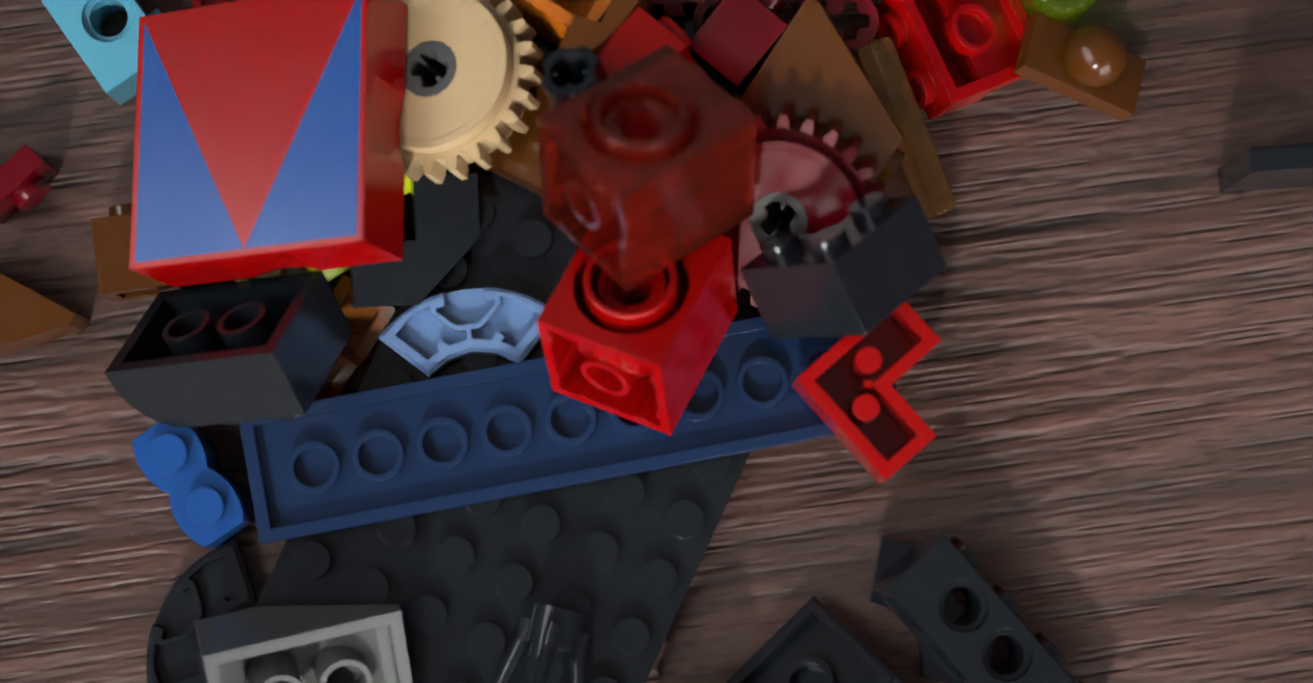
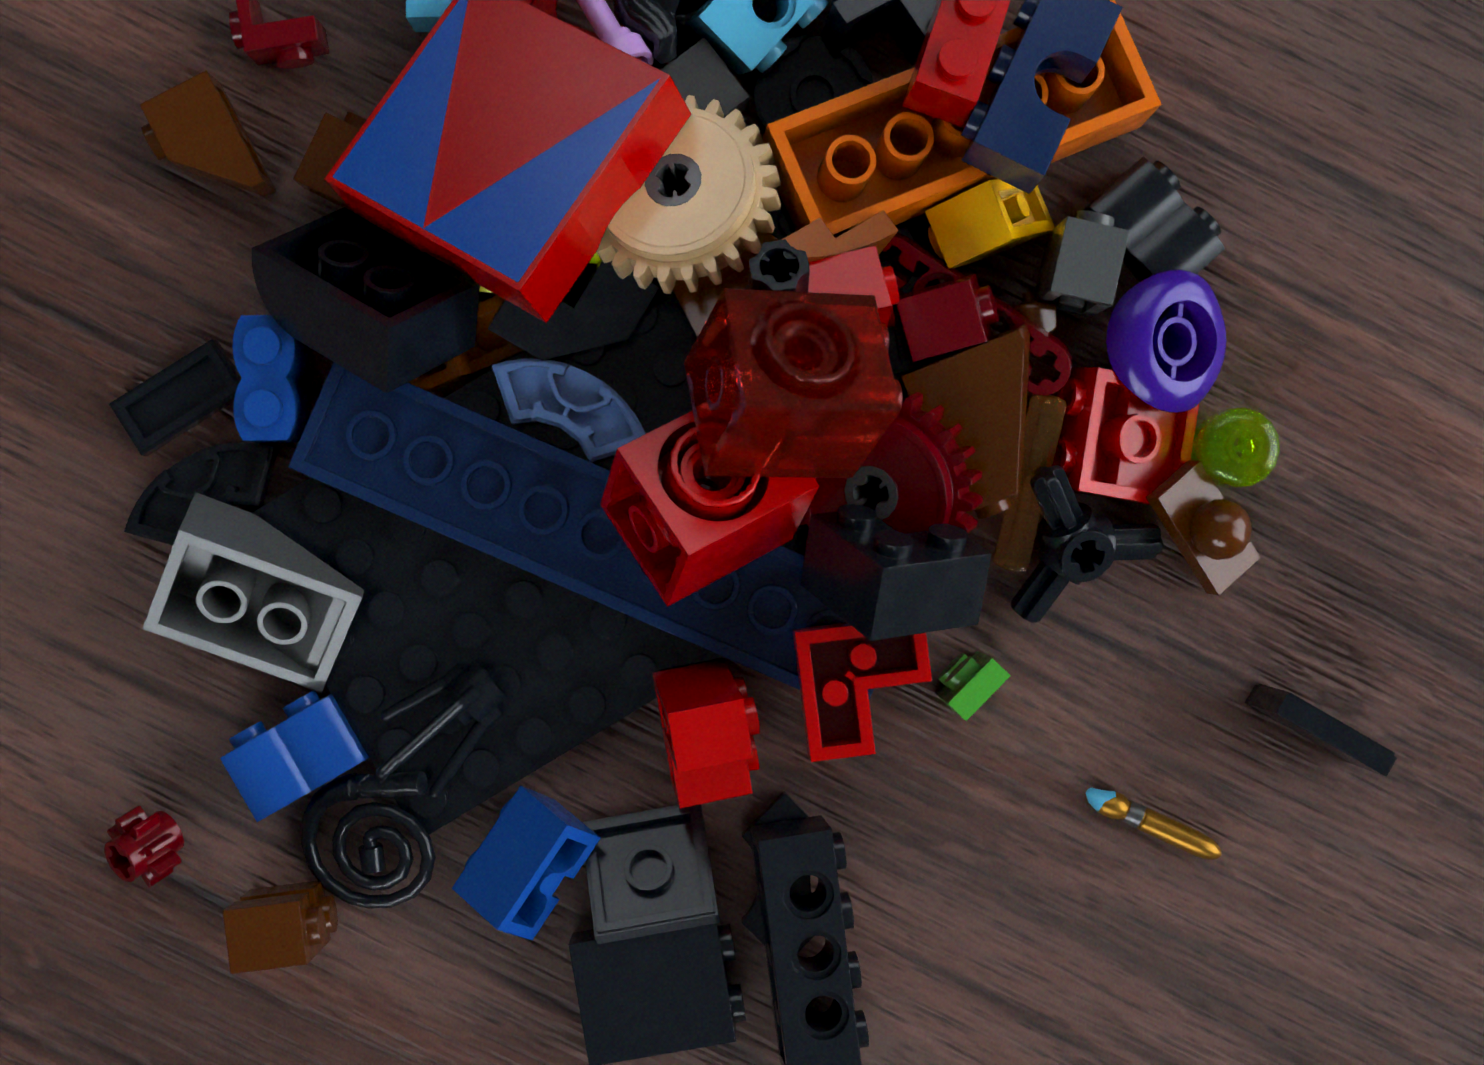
camera: 30 degrees right, 5 degrees up
none -> black tile [109,339,241,456]
none -> red brick [652,659,760,808]
none -> bright green plate [935,651,1011,721]
none -> black bush [1010,464,1163,623]
none -> pearl gold piece [1085,788,1222,860]

